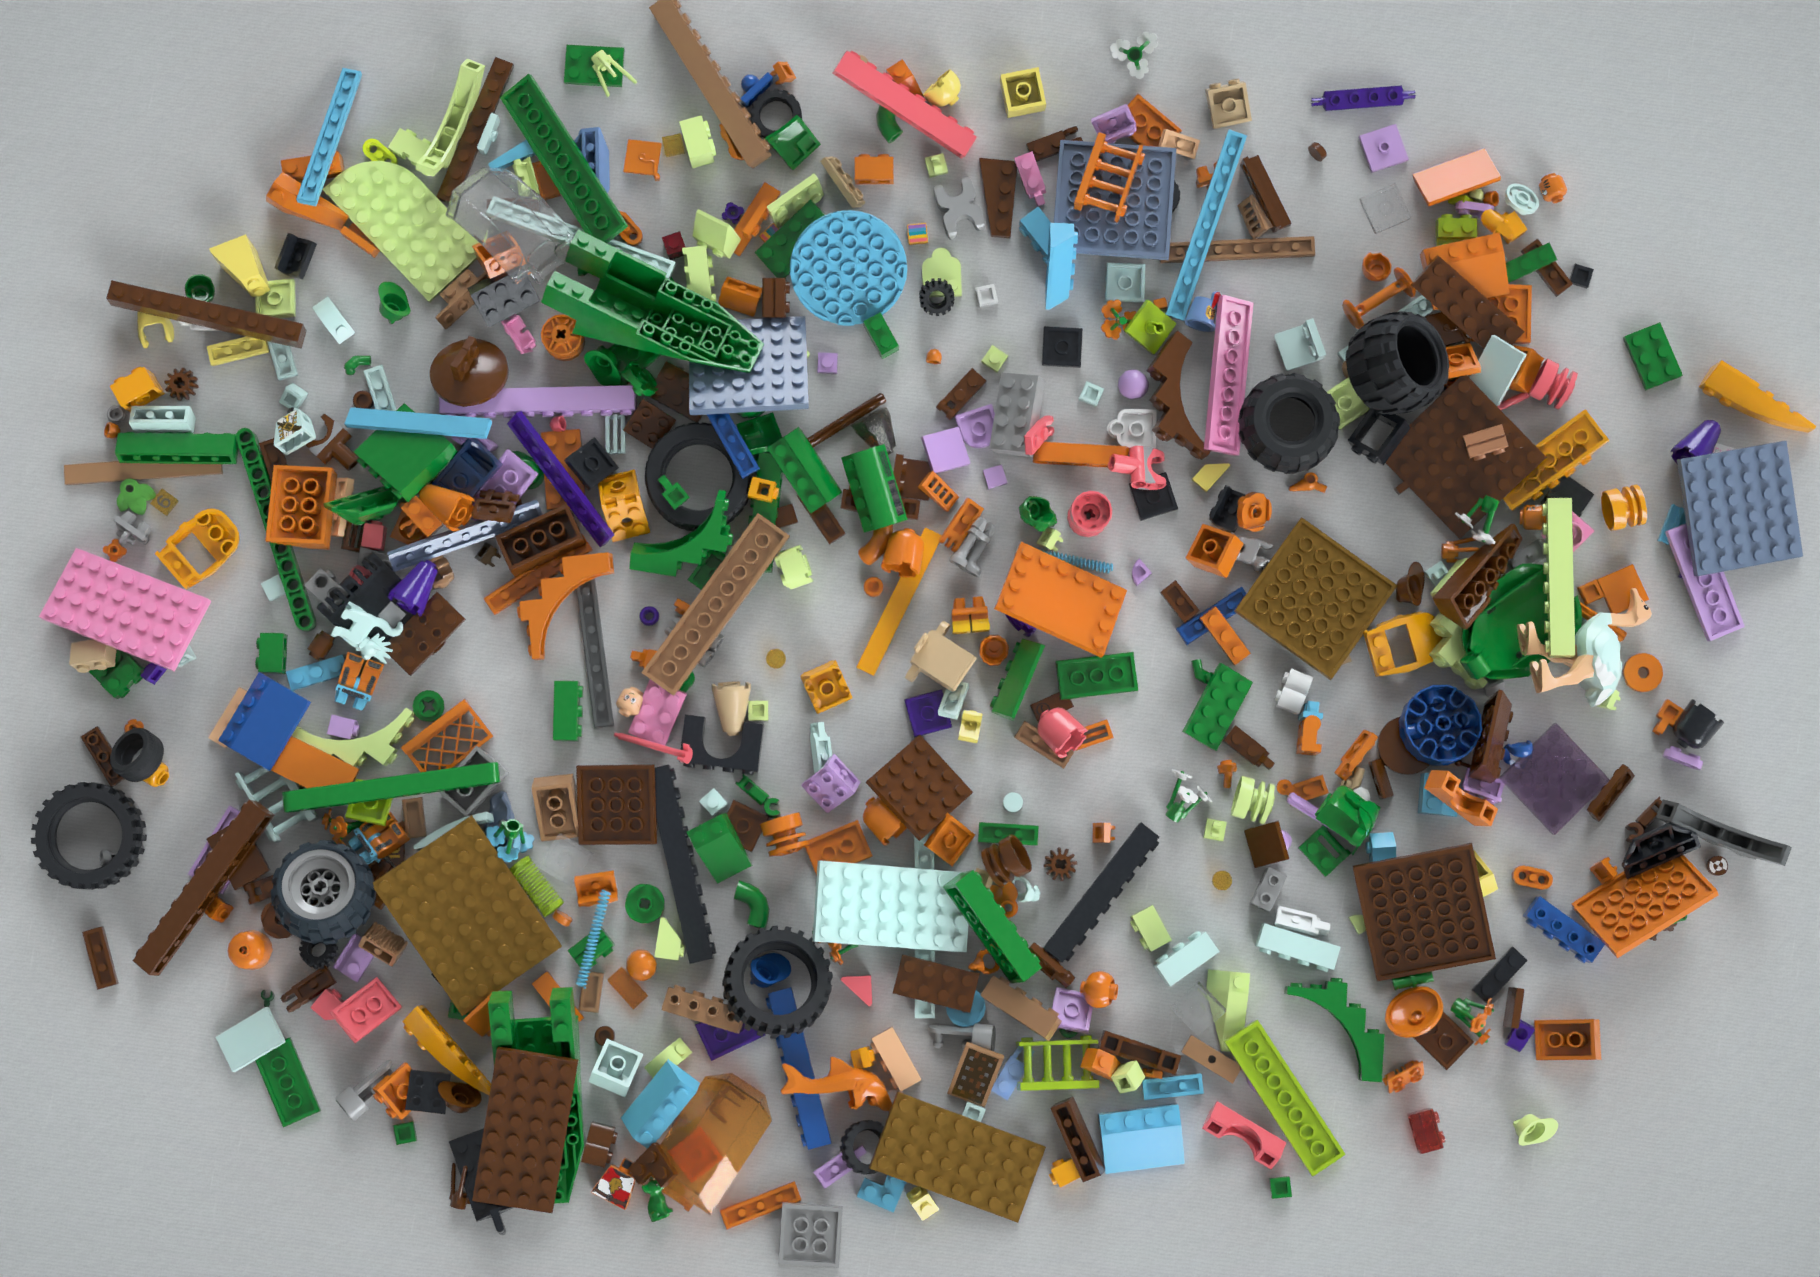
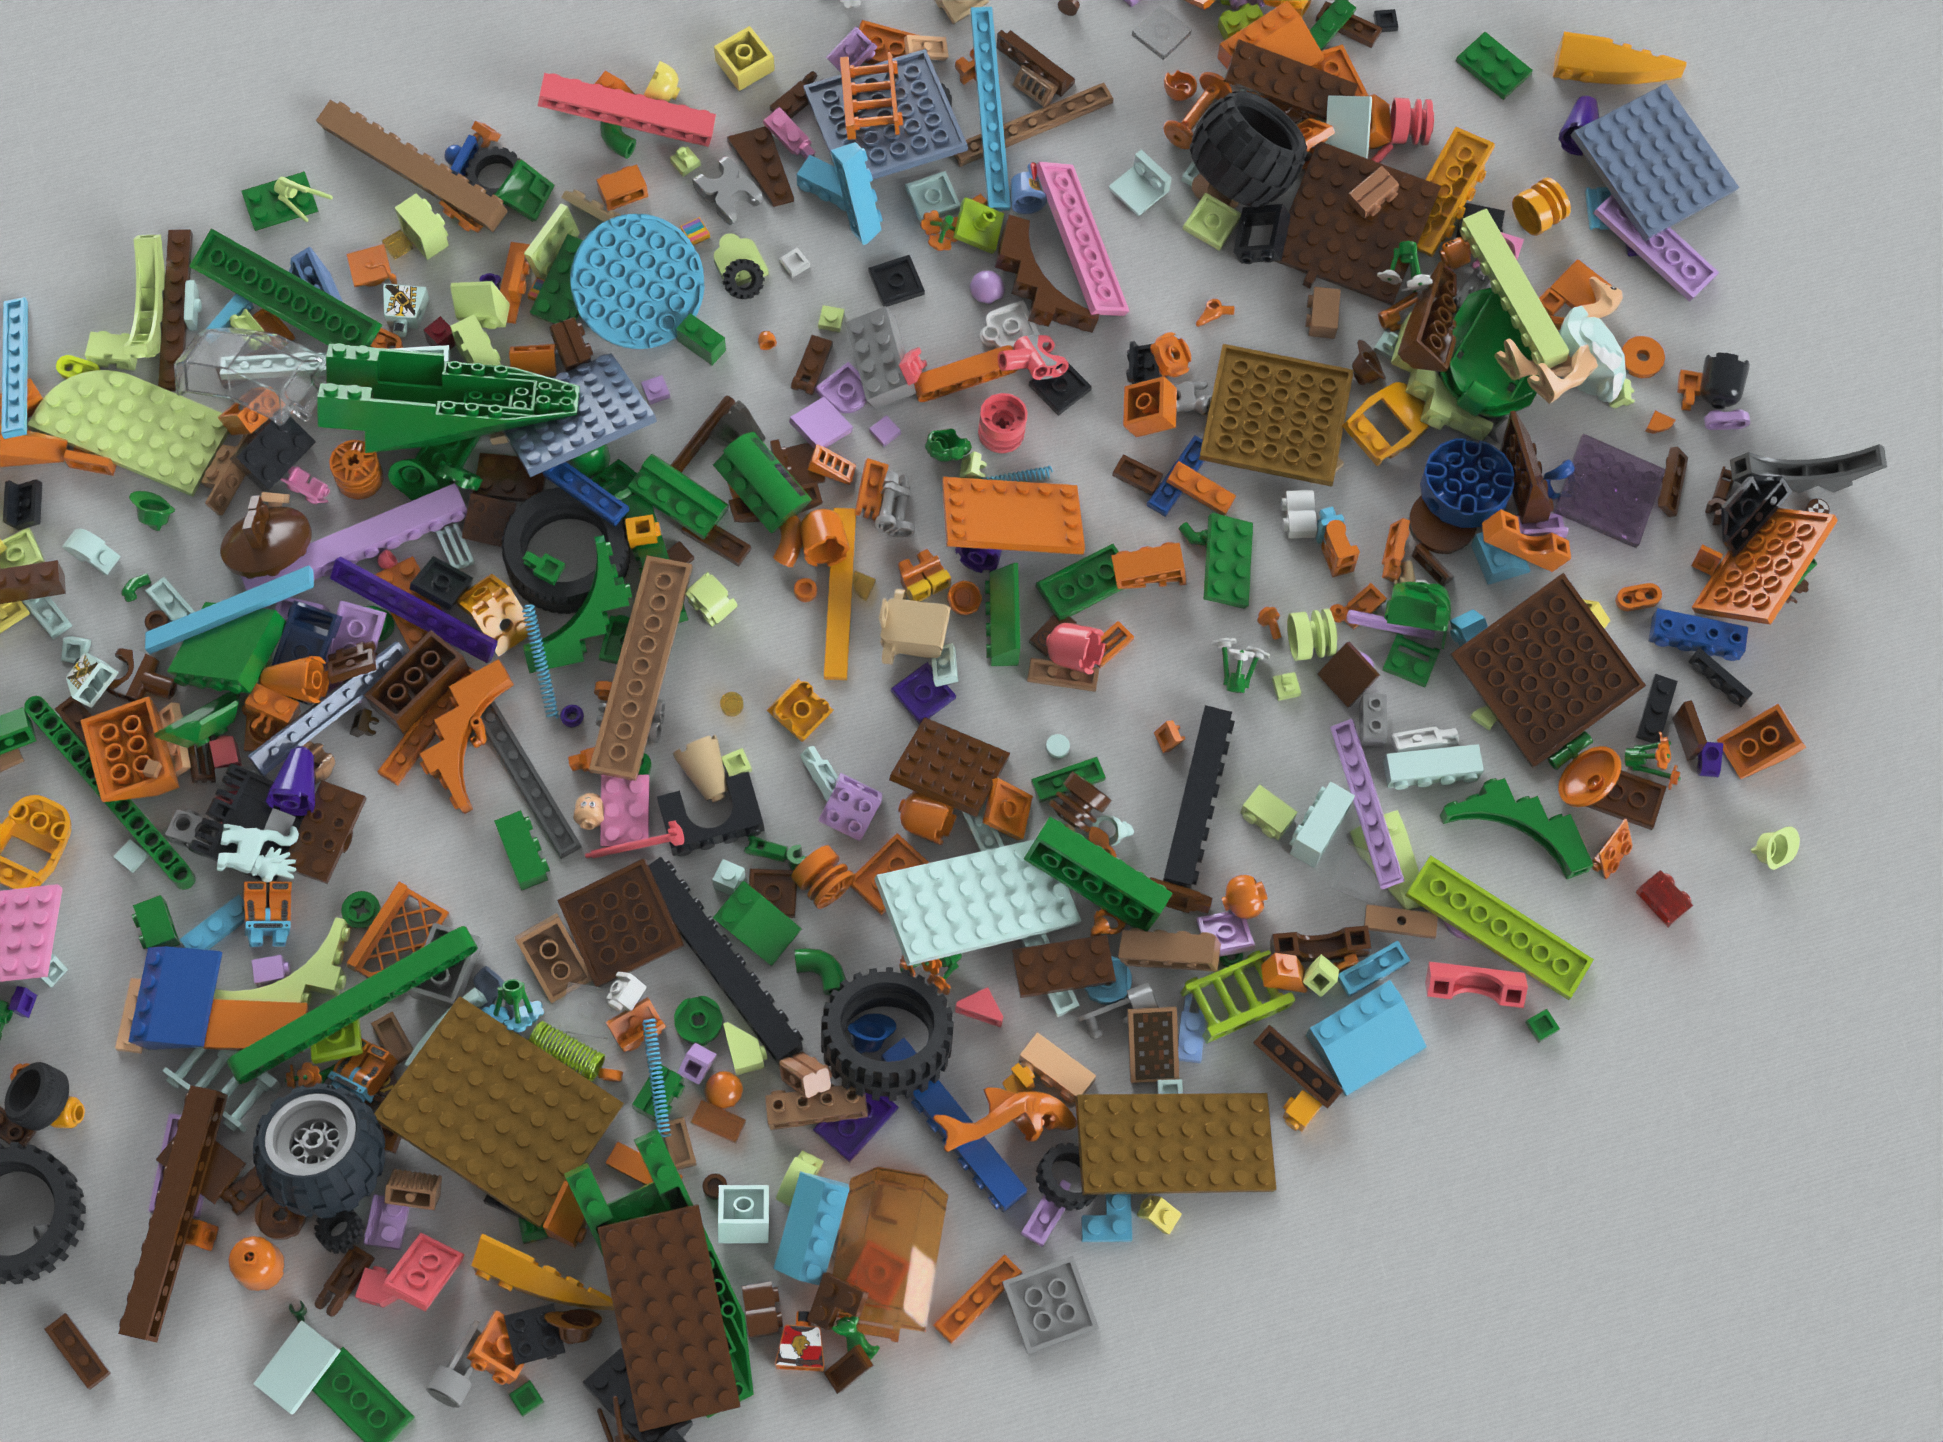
camera: 25 degrees left, 15 degrees down
reddish brown brick [307,630,335,661] -> none
light yellow bracket [958,710,983,743] -> none
reddish brown gear [1043,847,1077,881] -> none
light aqua tile [1078,381,1104,407] -> none
lavender tile [1132,559,1152,586] -> none
light yellow tile [1192,463,1231,492] -> none
clear yellow tile [1212,871,1232,890] -> none
reddish brown hinge [1223,725,1275,770] -> none
black tyre [1238,373,1340,474] -> none
none -> medium nougat piece [143,759,162,779]
none -> light nougat plate [261,492,290,507]
none -> torso [383,284,429,337]
none -> orange arm [470,716,487,748]
none -> medium azure piece [522,605,560,719]
none -> white brick [606,972,647,1012]
none -> lavender brick [677,1043,717,1085]
none -> nougat brick [779,1052,832,1098]
none -> reddish brown tile [824,1344,874,1394]
none -> clear yellow tile [853,571,876,601]
none -> orange wedge [1111,542,1186,589]
none -> medium nougat brick [1305,287,1341,339]
none -> lavender tile [1330,719,1405,890]
none -> orange tile [1645,410,1676,434]
none -> black plate [1688,648,1753,707]

